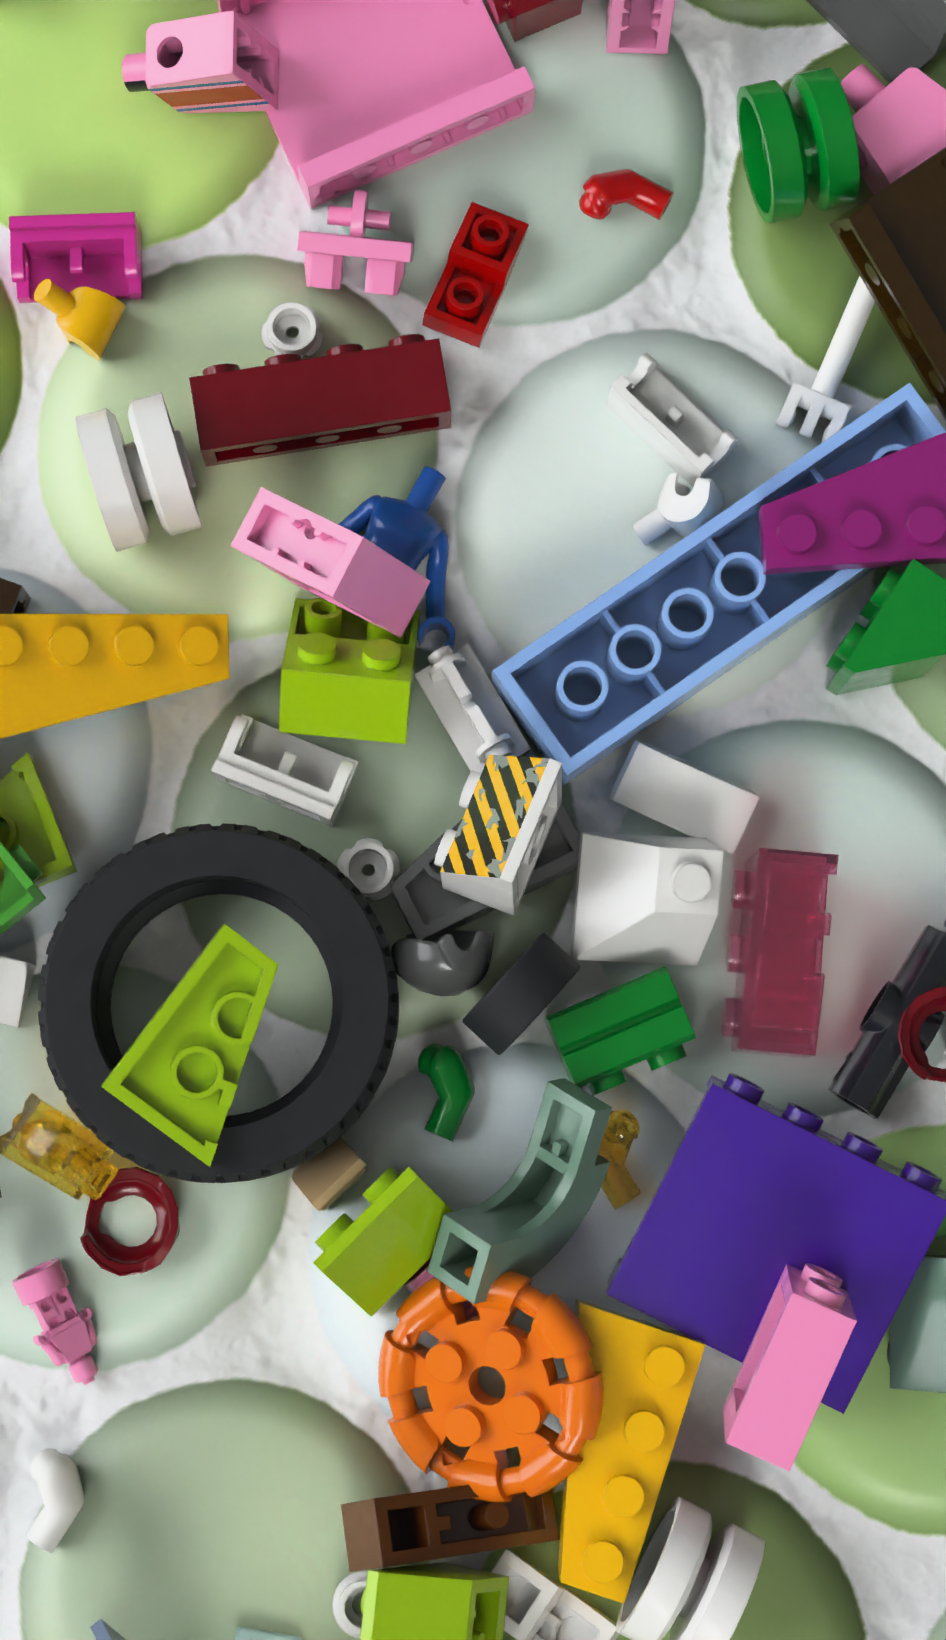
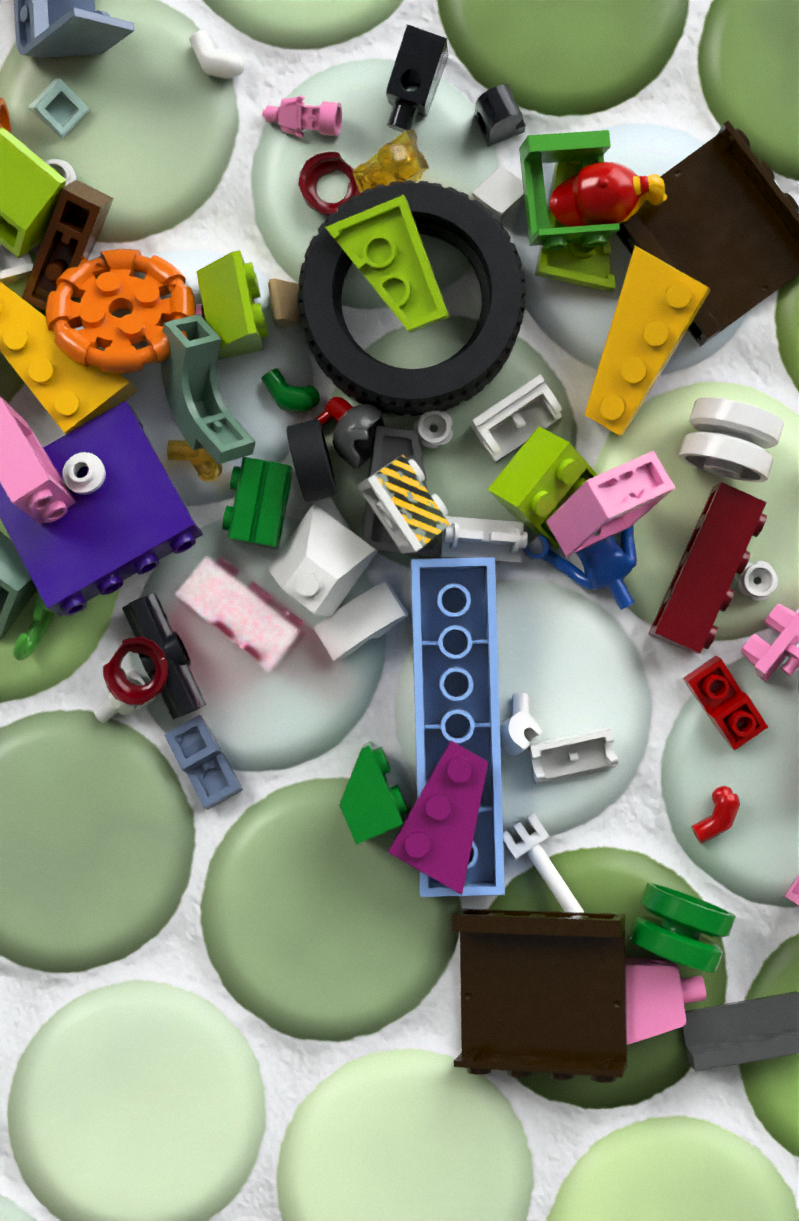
camera: 125 degrees right, 5 degrees up
none -> white plate [63,452,105,494]
none -> red hand [315,397,353,426]

